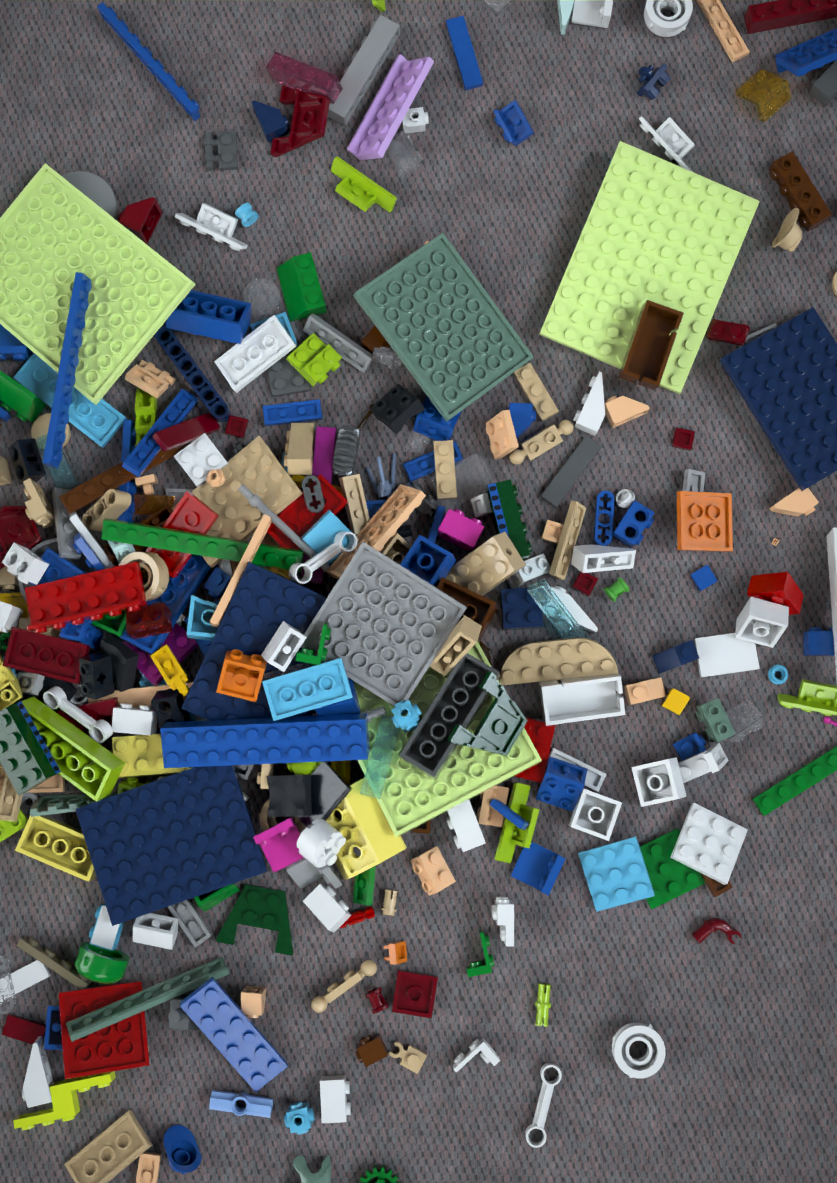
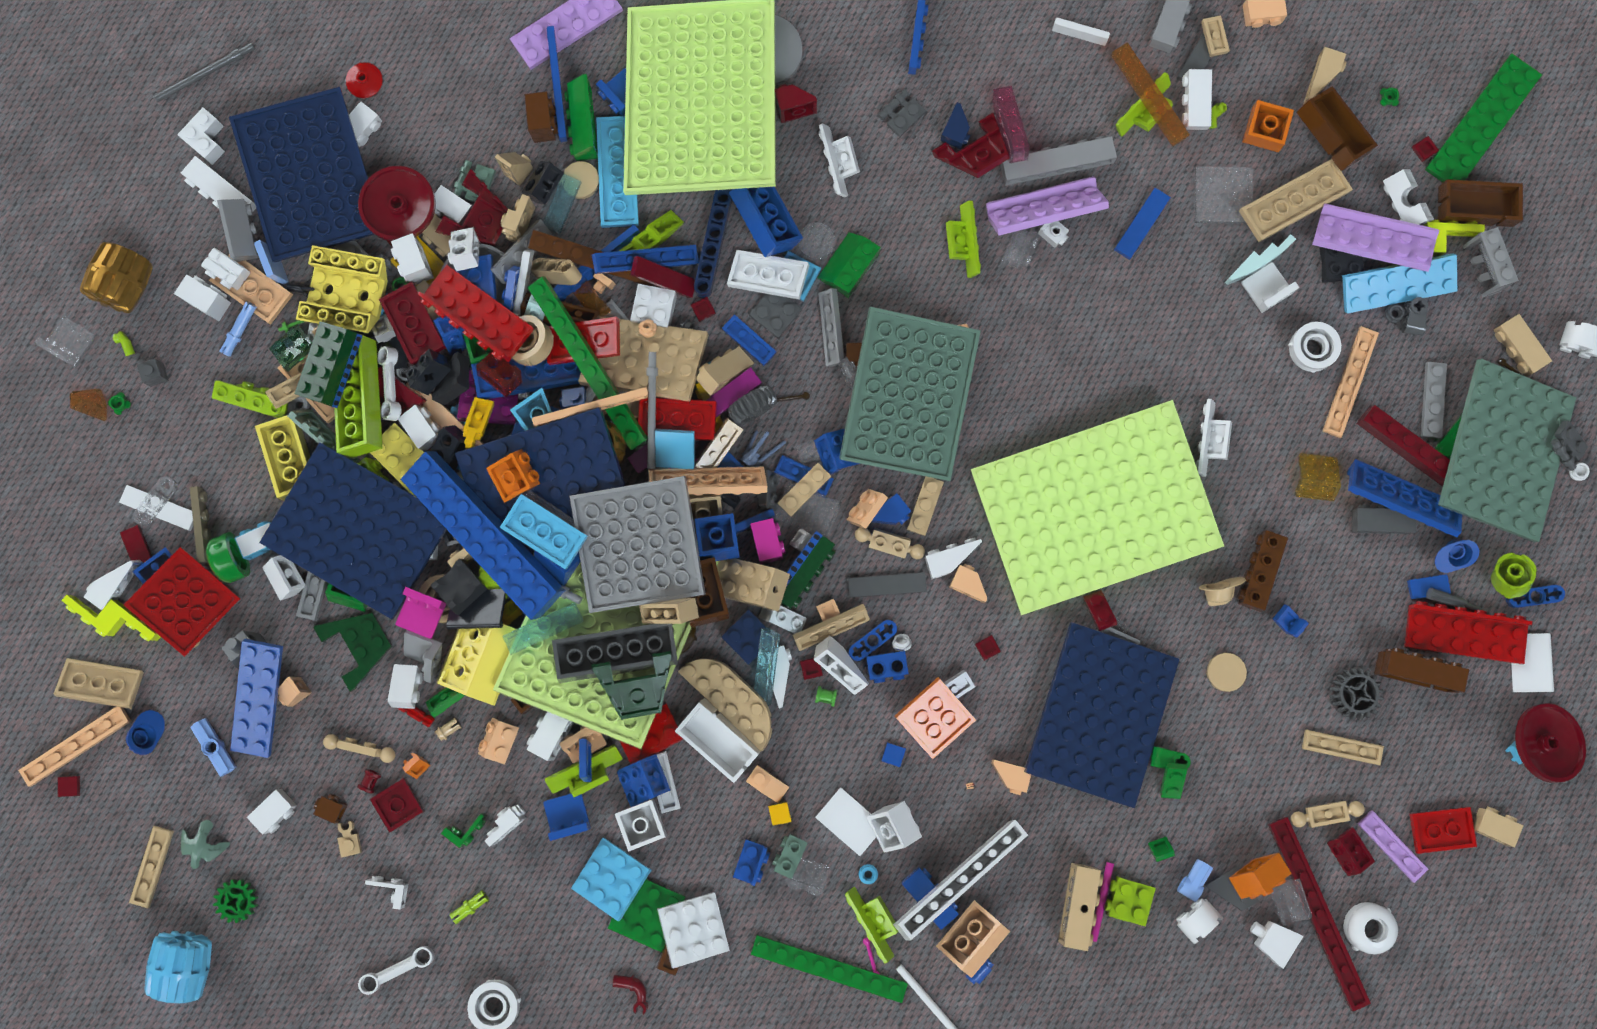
camera: 50 degrees right, 0 degrees up
blue plate [43,272,92,468] -> none
sand green tile [66,957,229,1042] -> none
light nougat plate [125,360,175,399] -> none
medium azure wheel [235,203,259,227] -> none
white brick [261,621,307,672] -> none
medium azure brick [284,1101,315,1135] -> none
lime plate [286,333,342,387] -> none
white piece [289,531,357,584] -> none
green bracket [295,622,331,665] -> none
white brick [297,819,346,867] -> none
dark grey beam [302,475,325,513] -> none
black brick [370,384,425,434] -> none
medium azure brick [391,700,422,733] -> none
blue bracket [493,100,535,146] -> none
reddish brown piece [618,300,684,390] -> none
white brick [632,757,687,807] -> none
dark blue hips [636,63,671,100] -> none
dark blue slope [652,640,699,674] -> none
white bracket [678,743,729,783] -> none
red brick [747,571,804,615] -> none

